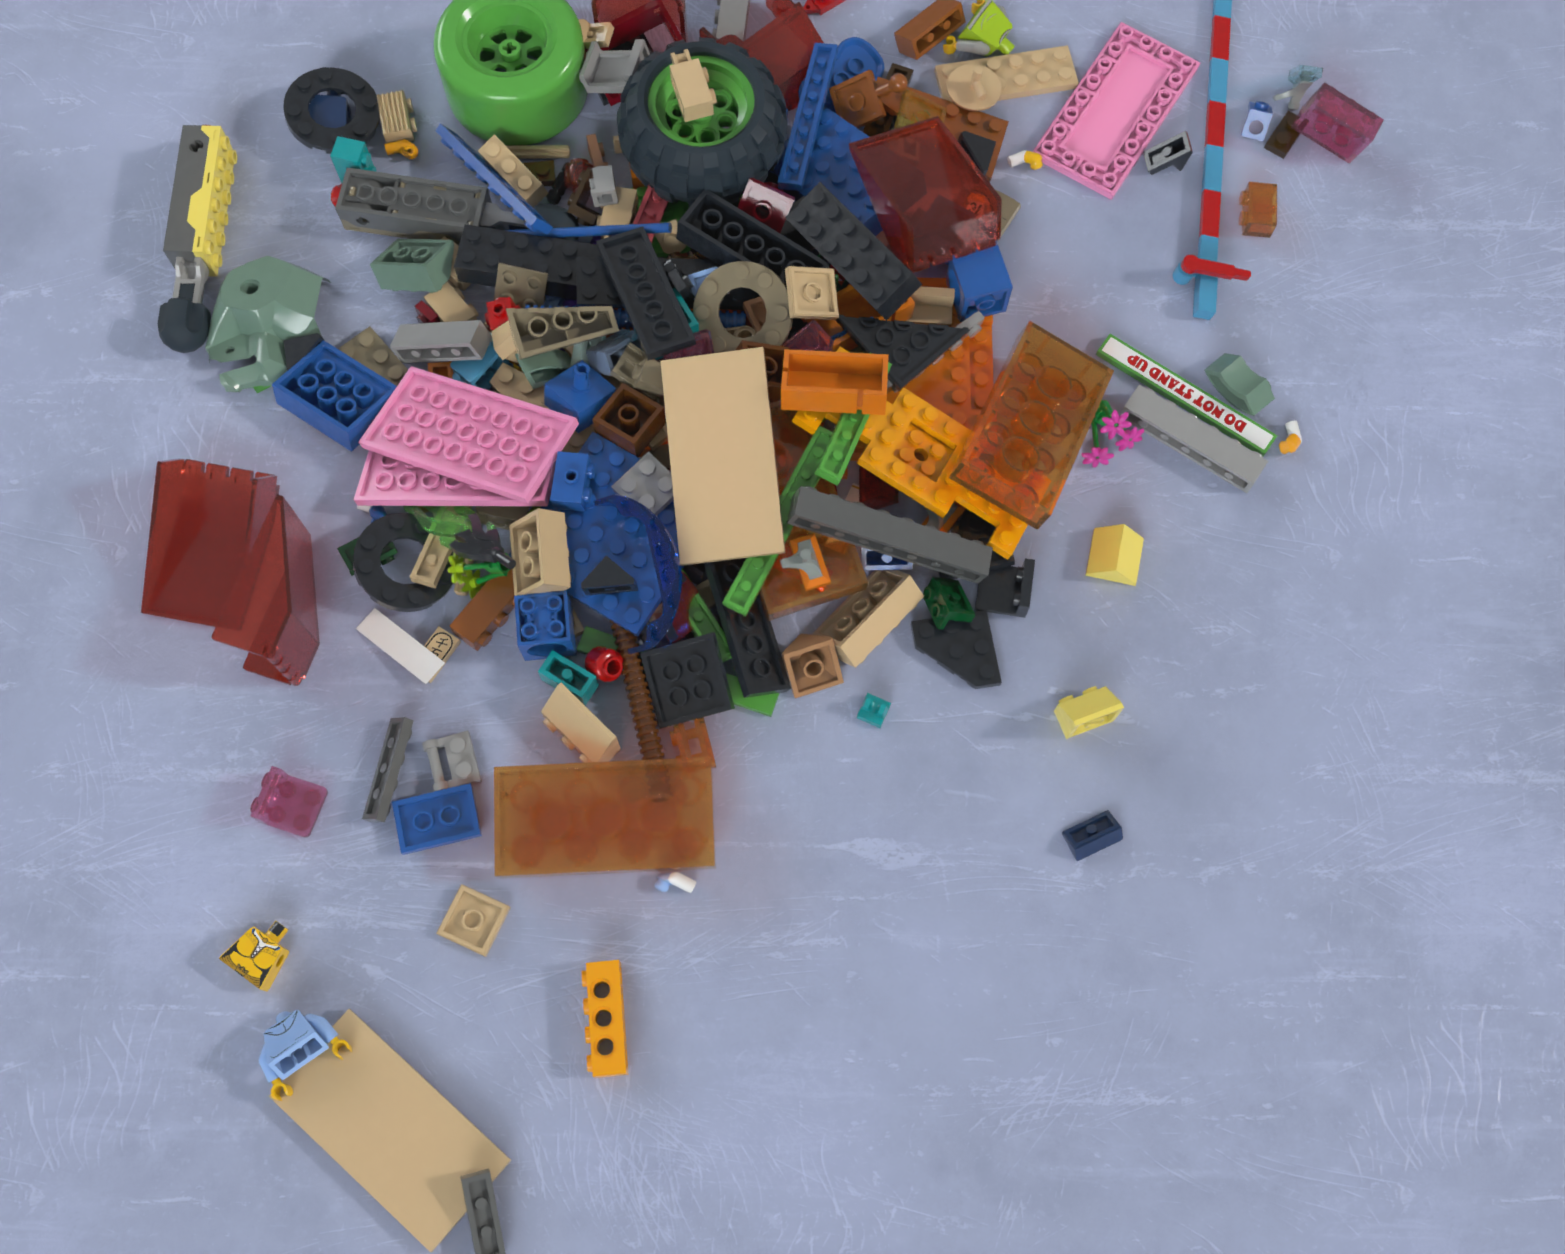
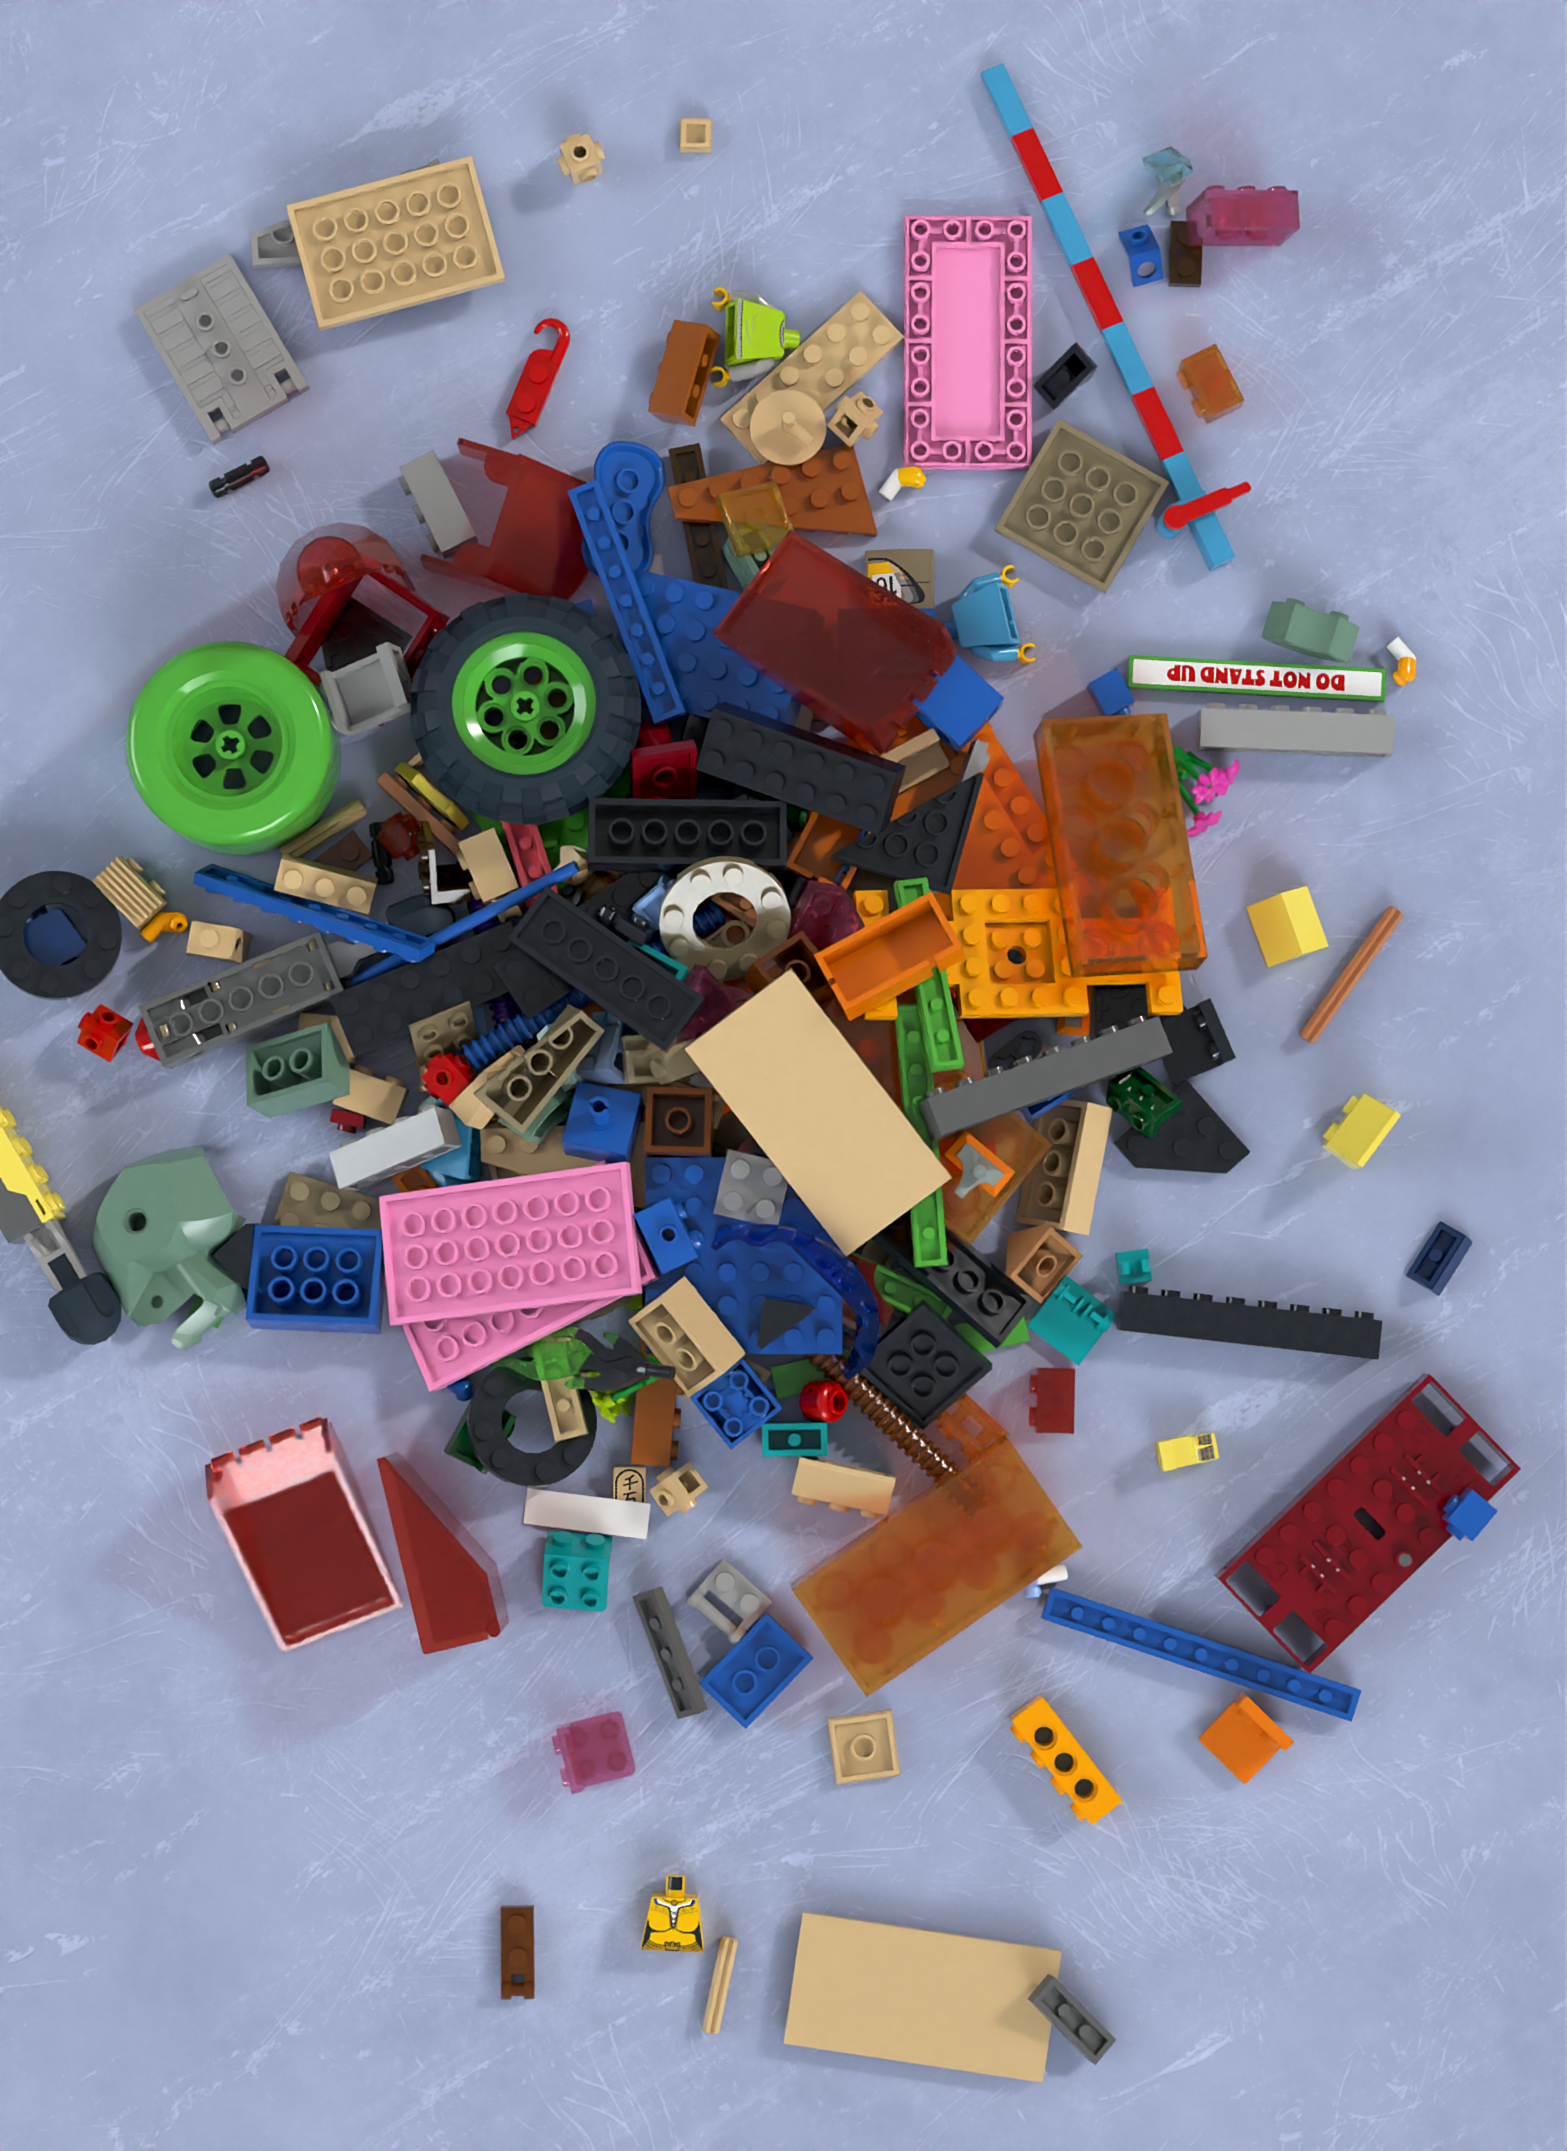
camera: 30 degrees left, 15 degrees up
light blue torso [259,1010,352,1101] -> none
teal brick [330,136,376,183] -> none
tan plate [578,19,614,49] -> none
light grey brick [589,165,618,207] -> none
tan brick [670,49,717,122] -> none
tan tile [785,266,839,320] -> none
dark orange plate [829,70,908,128] -> none
black slope [956,131,996,183] -> none
none -> red brick [77,1004,134,1062]
none -> tan torso [186,921,252,964]
none -> light yellow tile [394,762,469,831]
none -> reddish brown plate [501,1905,535,2000]
none -> teal bracket [542,1531,613,1612]
none -> tan brick [649,1461,708,1517]
none -> tan axle [702,1936,738,2034]
none -> tan brick [827,391,884,447]
none -> dark azure torso [940,565,1036,664]
none -> dark tan plate [994,419,1170,594]
none -> teal hinge [1027,1275,1117,1366]
none -> clear red bracket [1028,1367,1075,1434]
none -> blue plate [1041,1587,1361,1722]
none -> blue brick [1086,668,1135,722]
none -> black brick [1117,1286,1382,1359]
none -> light yellow leg [1154,1432,1220,1471]
none -> orange bracket [1199,1692,1294,1784]
none -> dark red piece [1214,1373,1521,1674]
none -> nougat axle [1300,906,1403,1044]
none -> blue brick [1442,1488,1498,1541]

